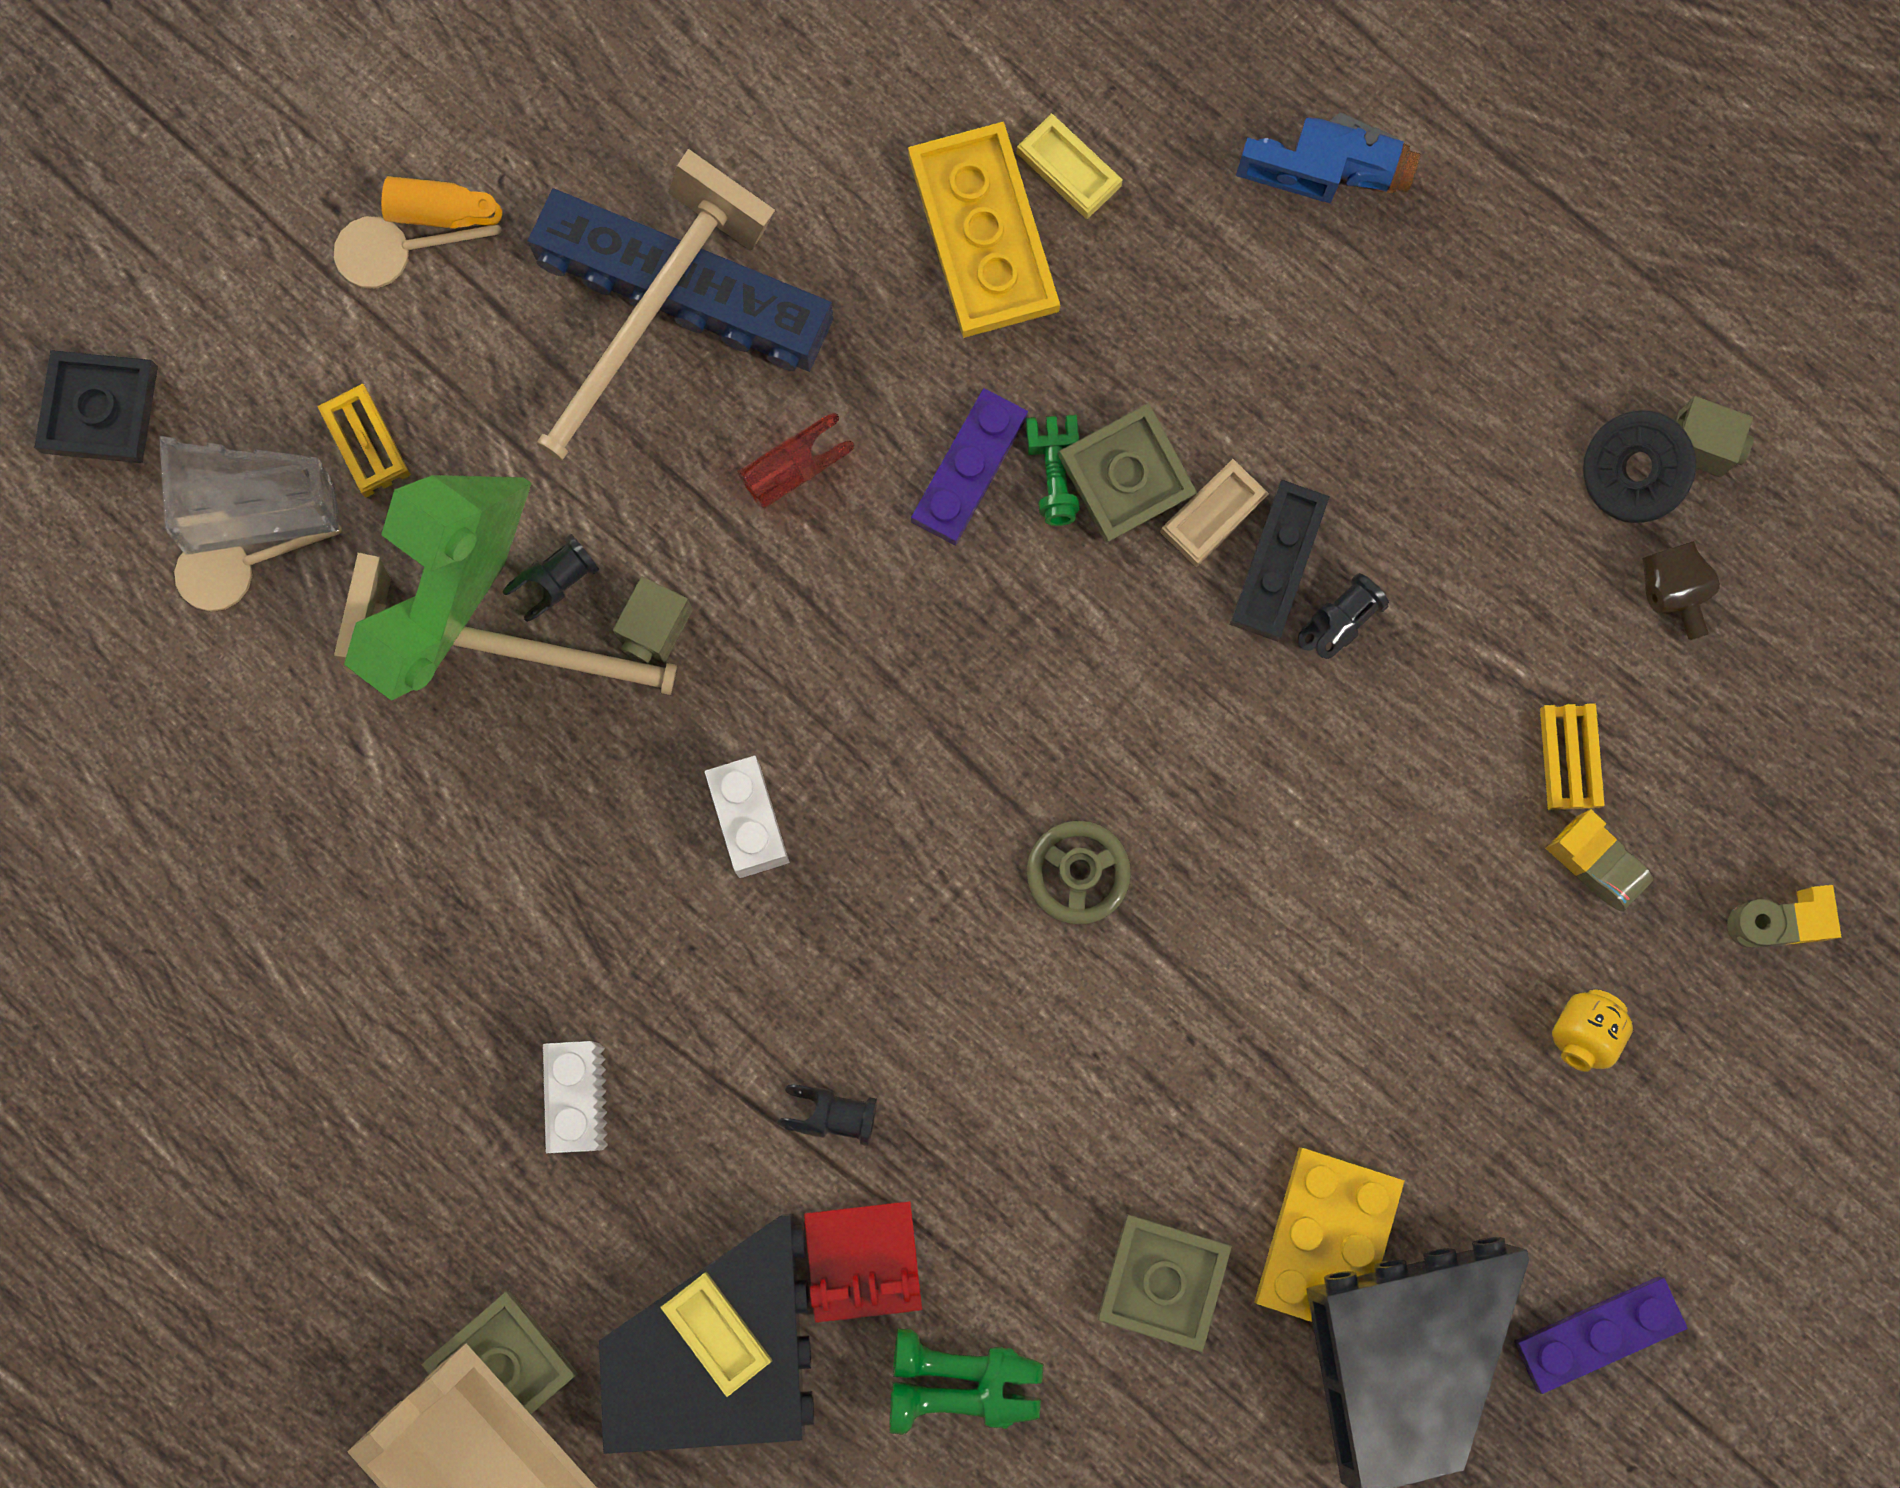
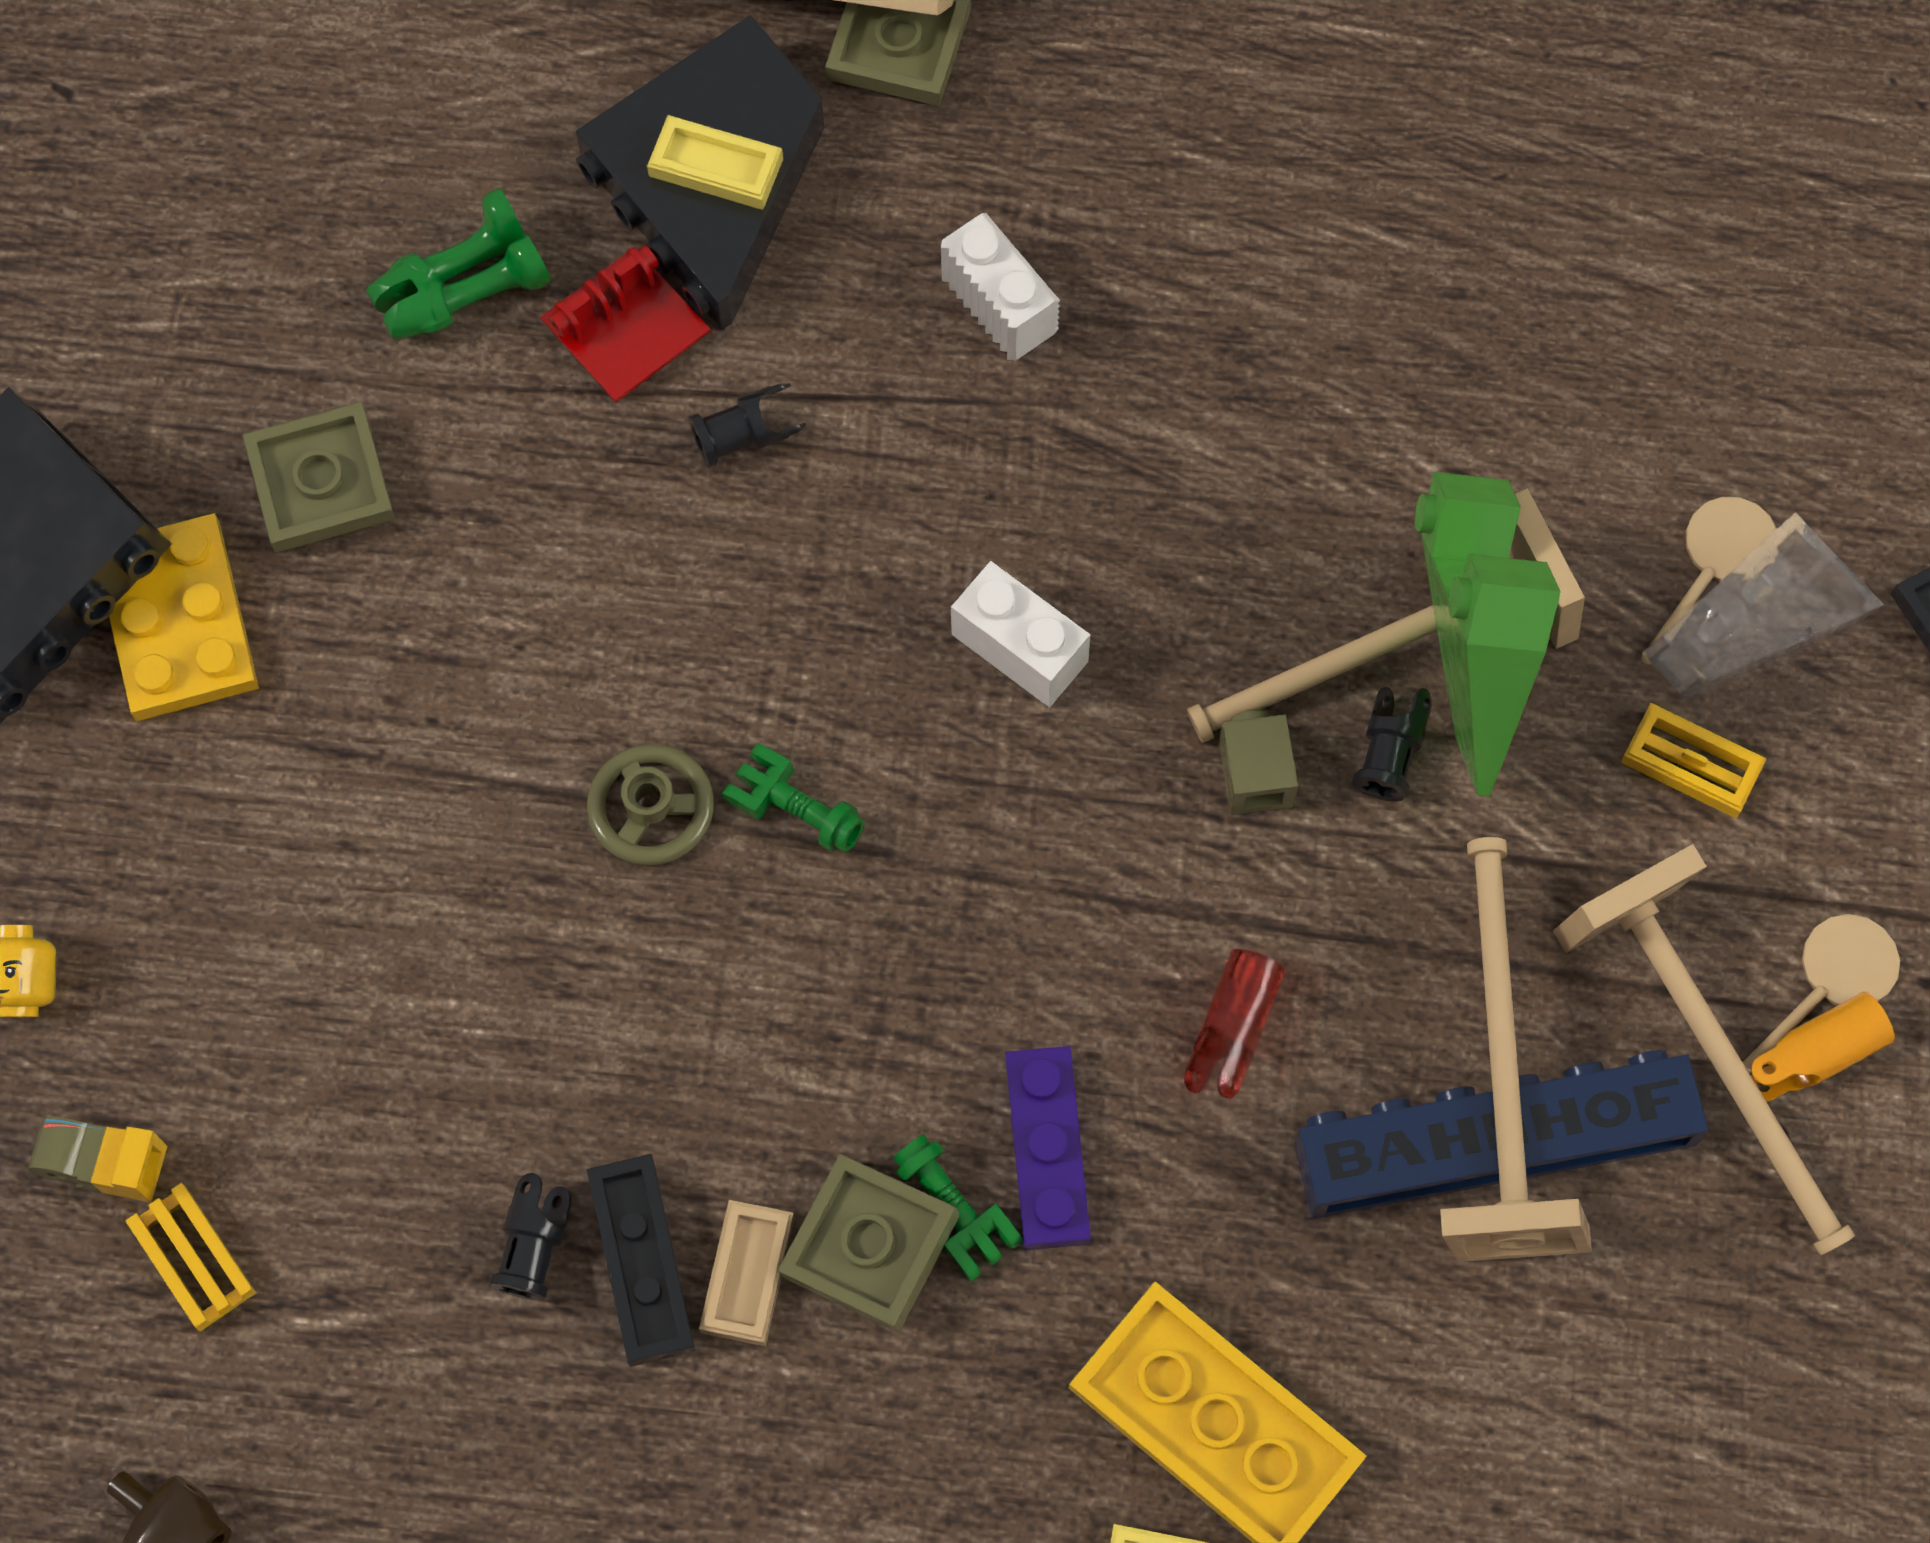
camera: 150 degrees right, 10 degrees down
none -> green hinge [721,743,865,853]
none -> tan tile [1553,844,1855,1256]

